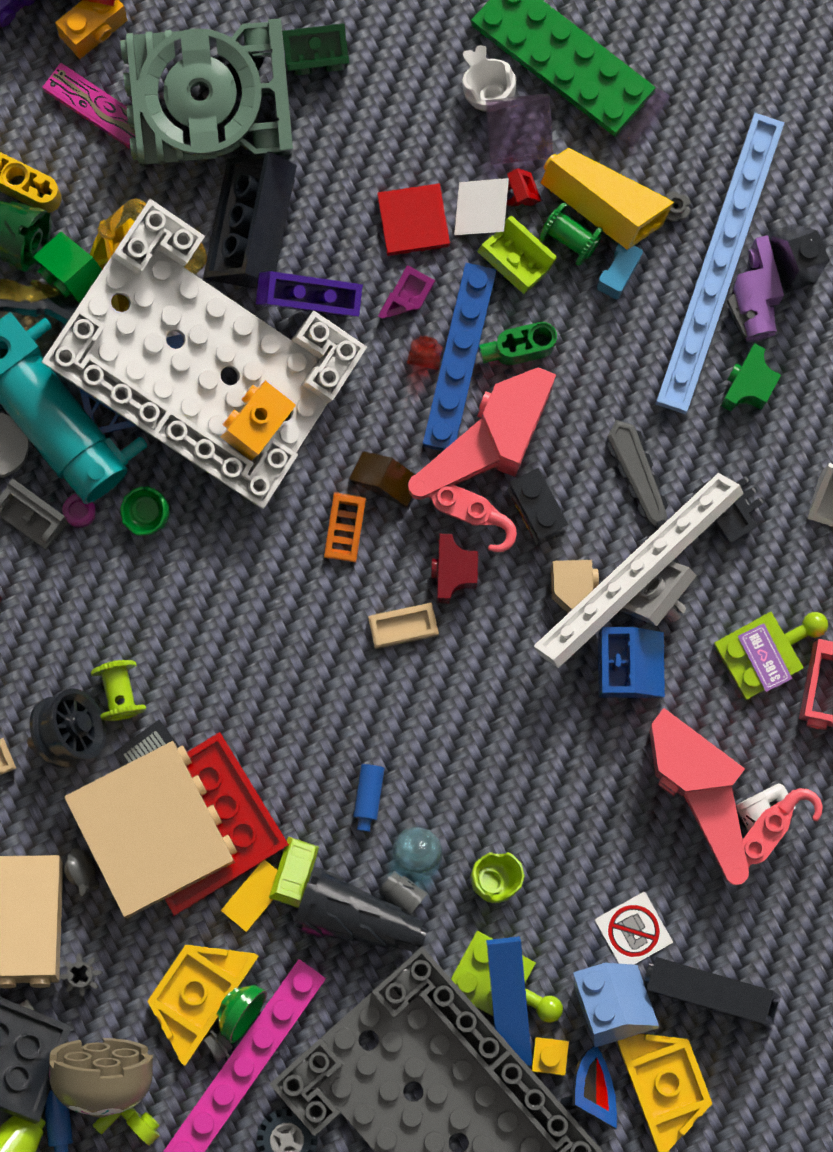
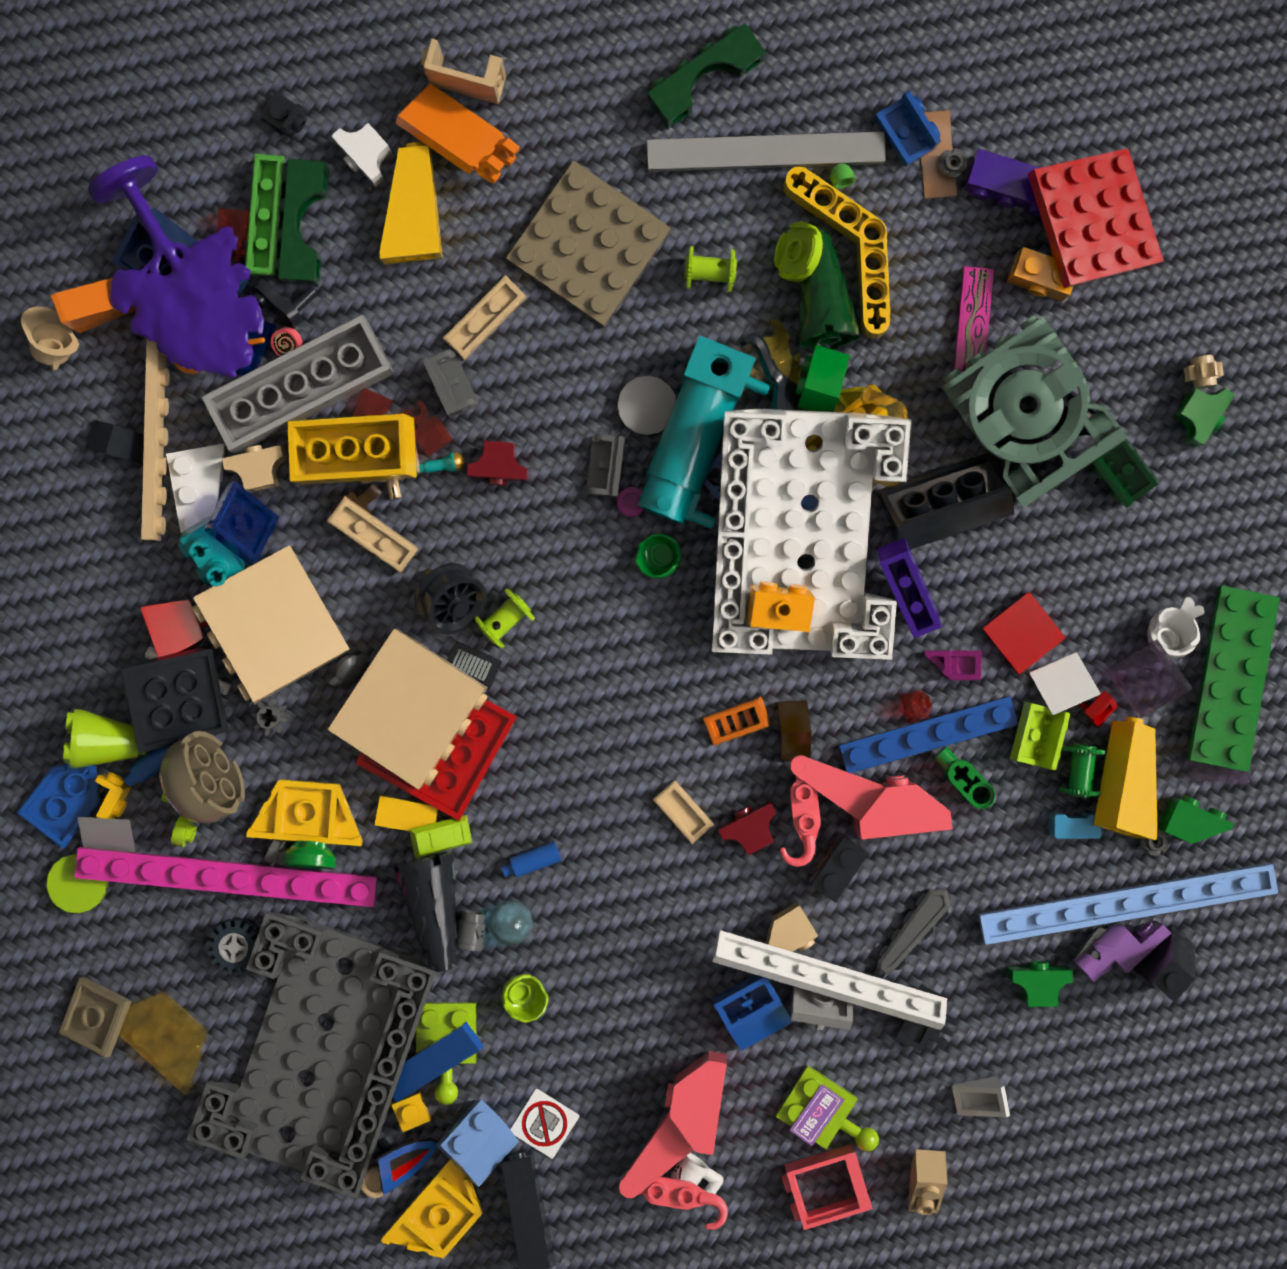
camera: 65 degrees right, 10 degrees up
none -> tan tile [361,1165,385,1198]
none -> green slope [1157,795,1234,844]

